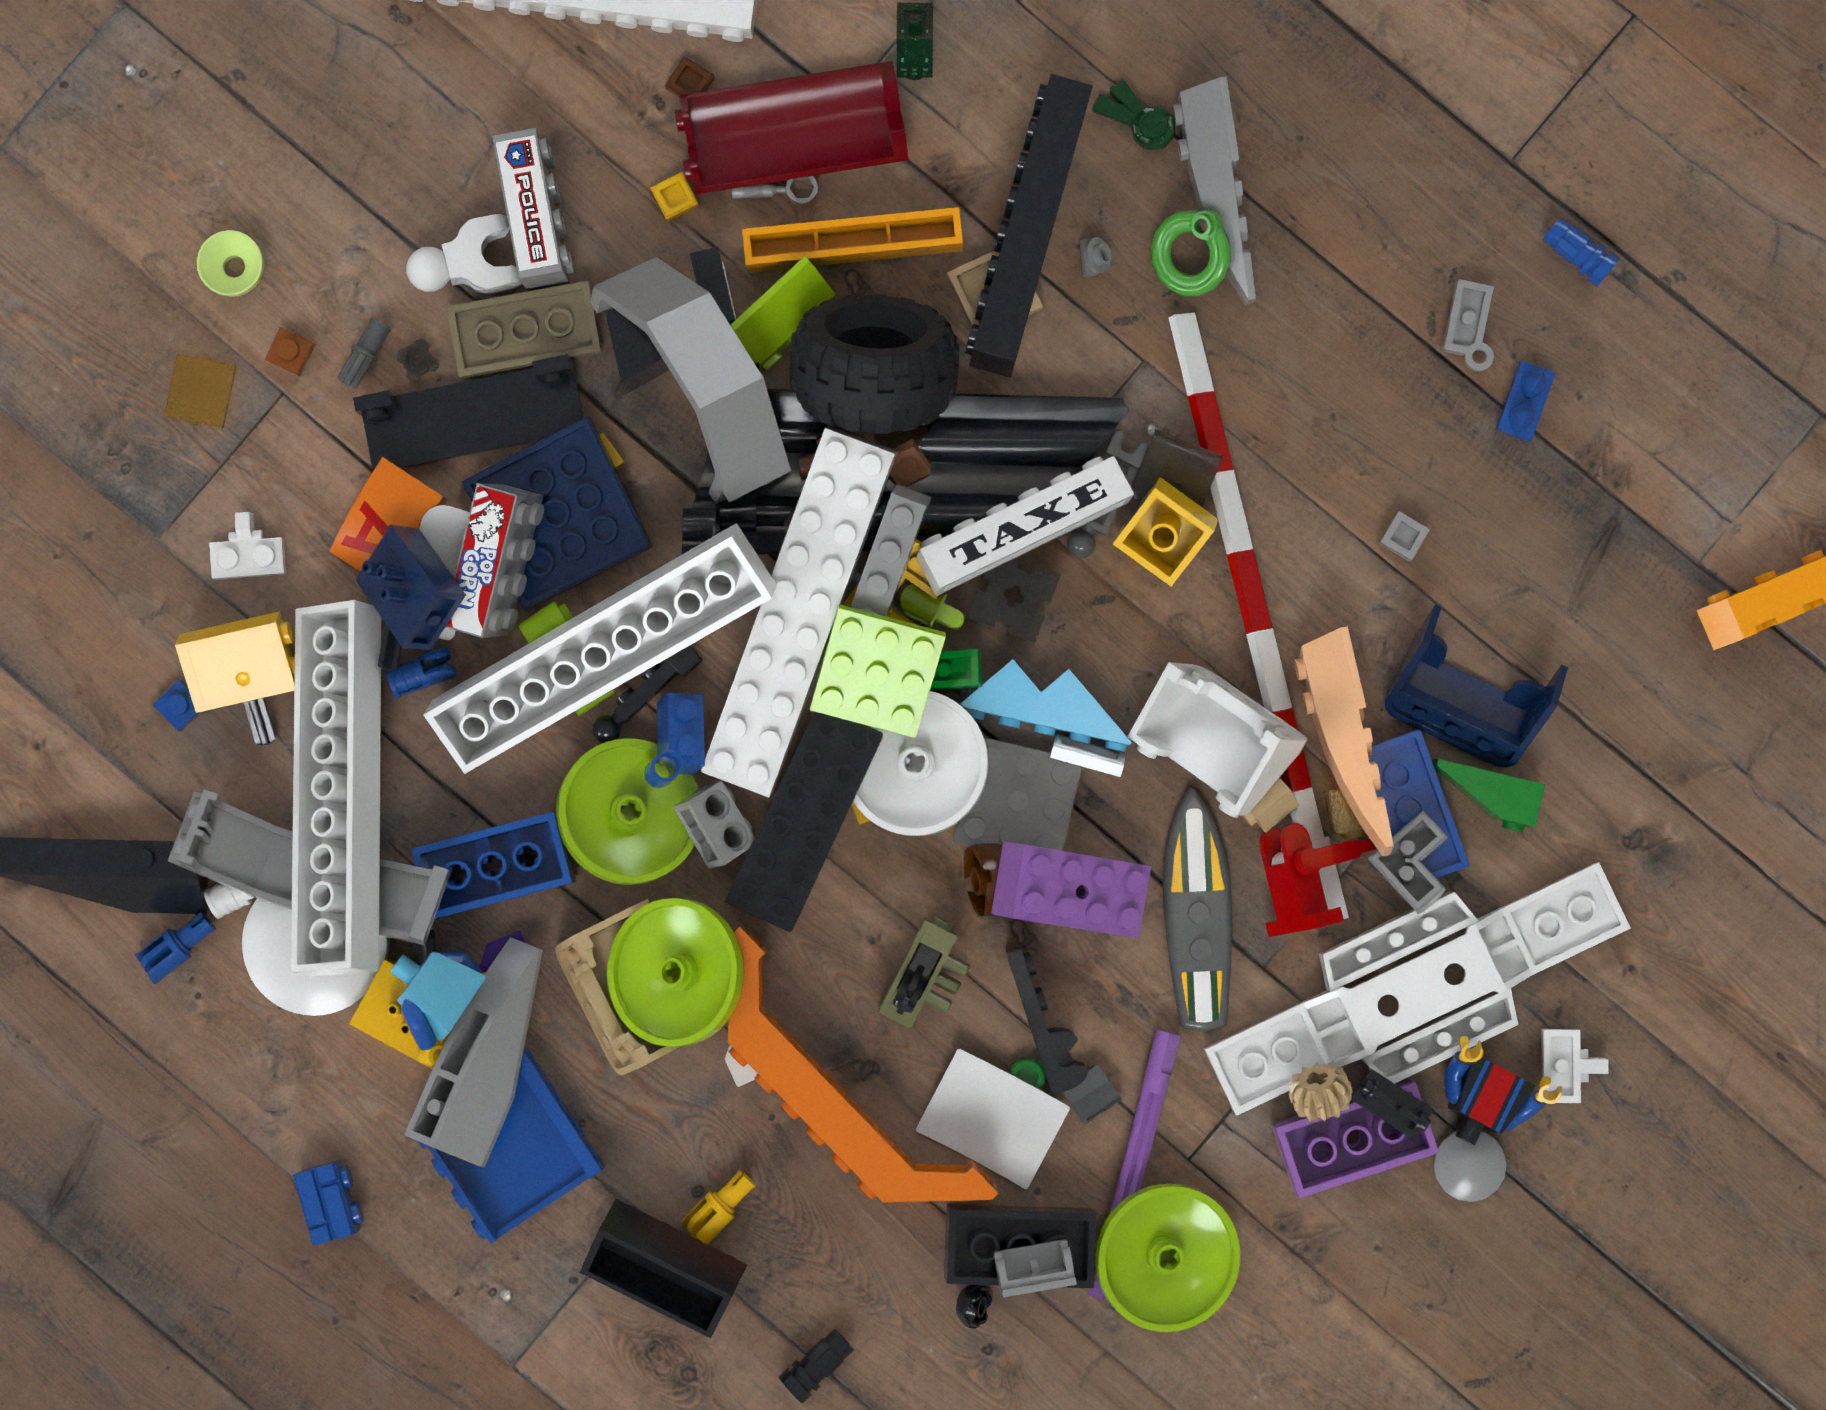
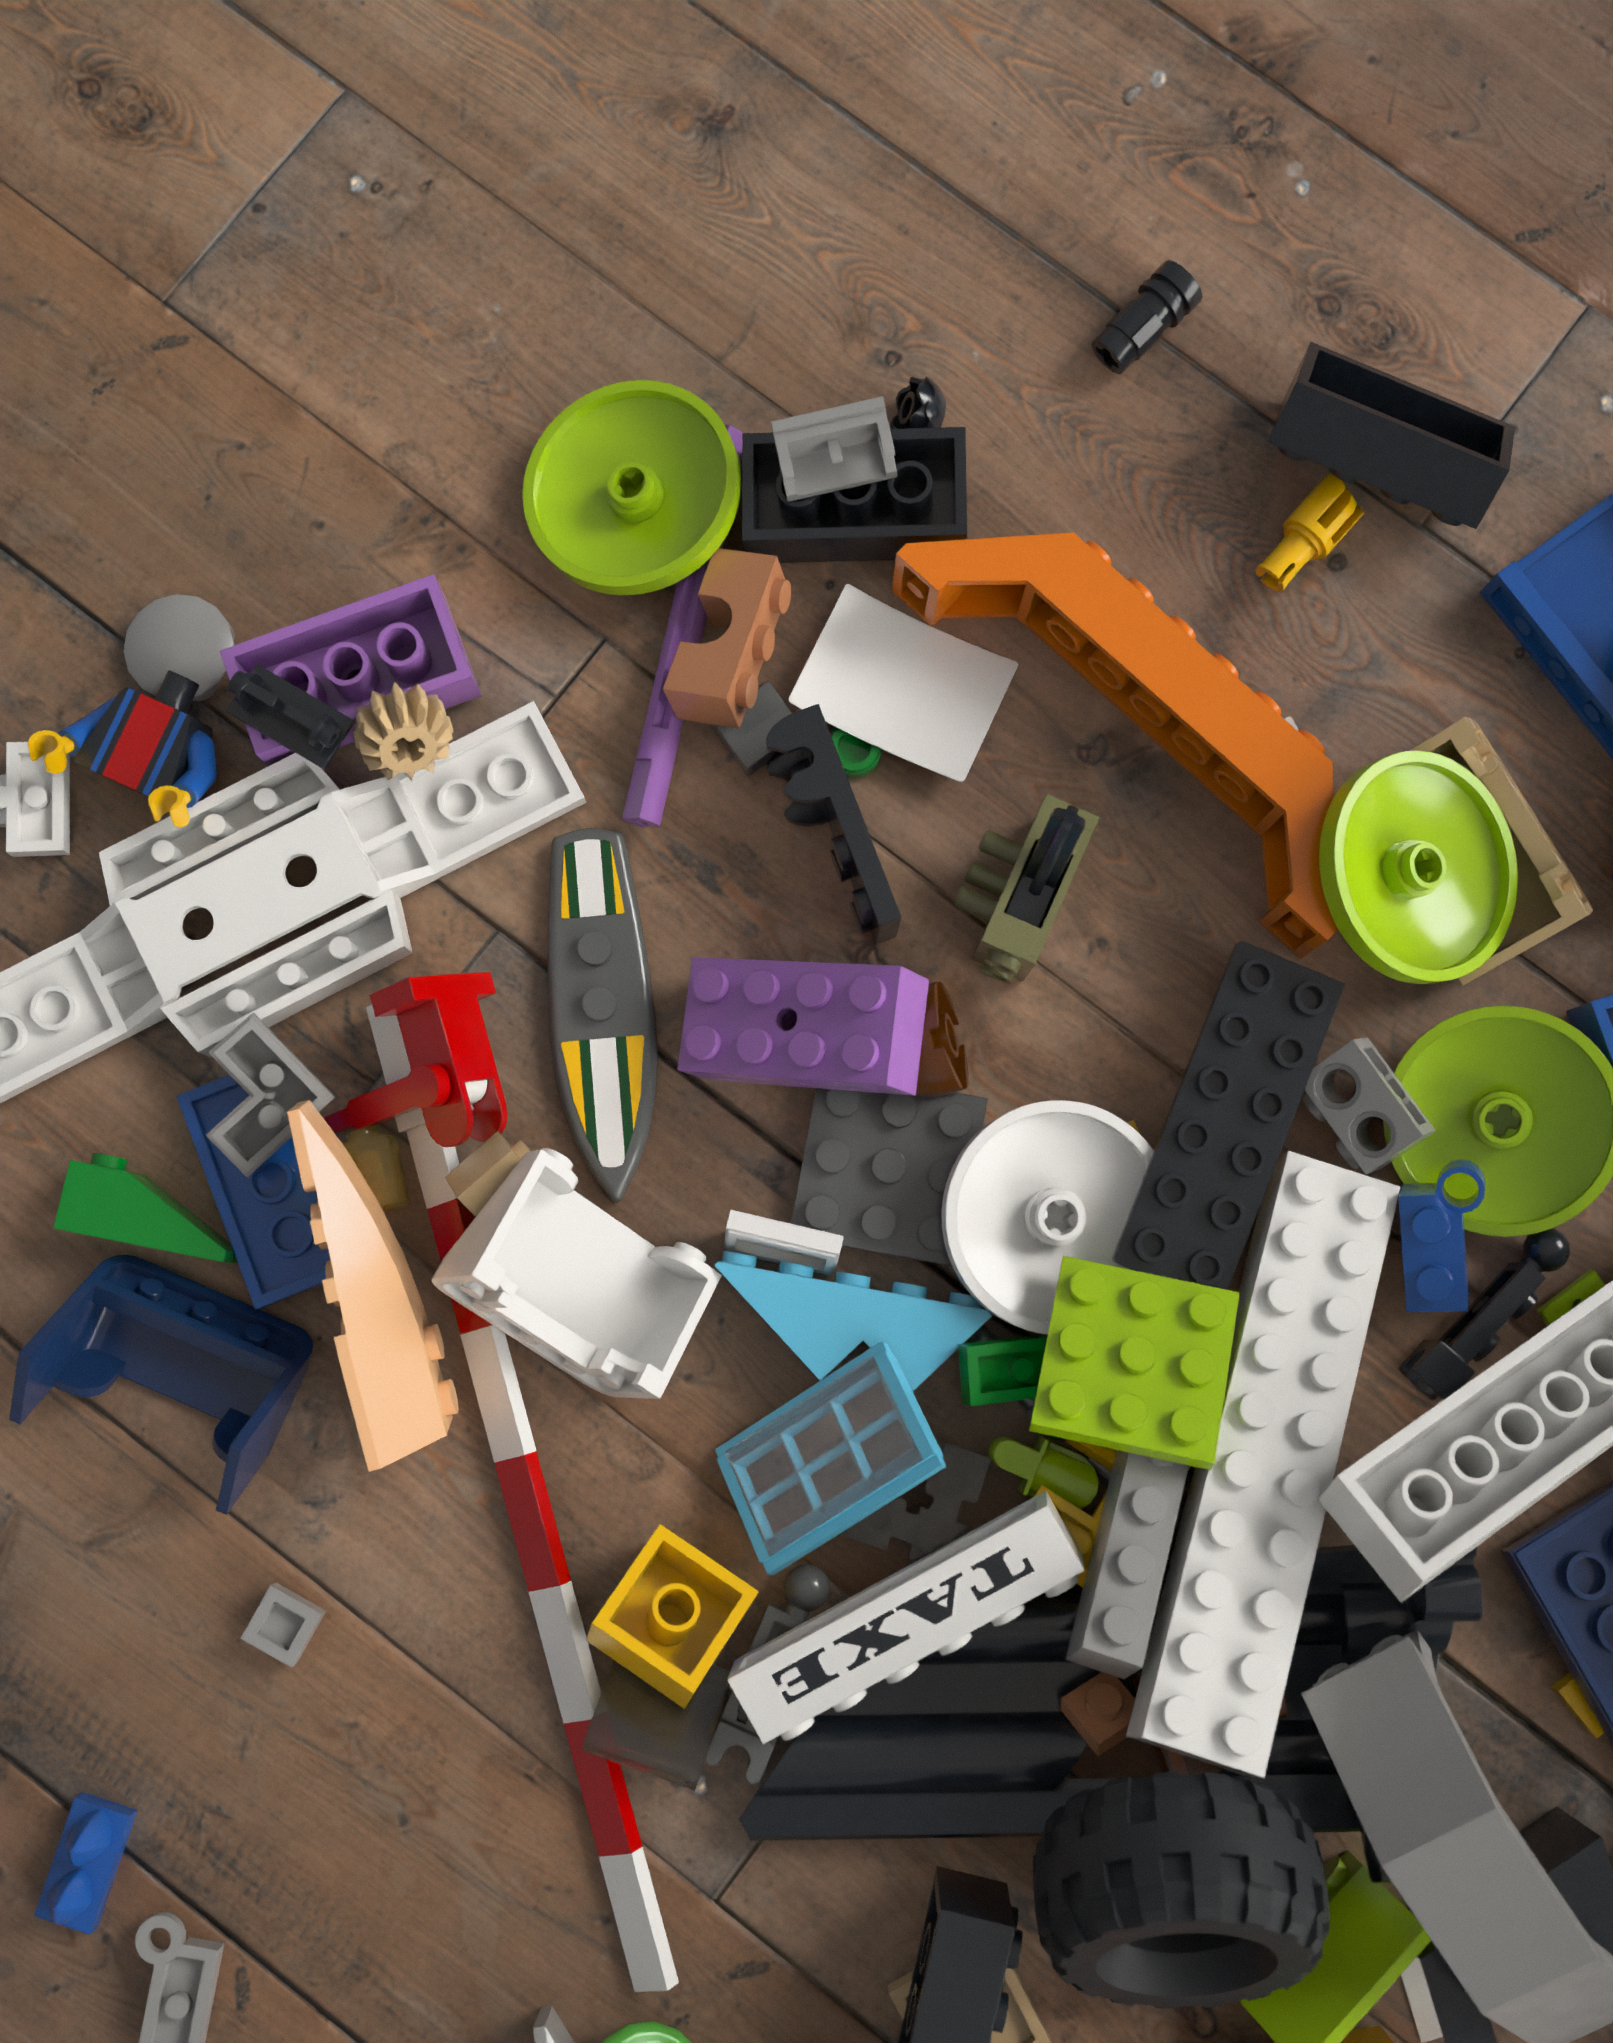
camera: 175 degrees right, 5 degrees down
none -> nougat arch [663,548,791,729]
none -> clear piece [715,1341,947,1575]

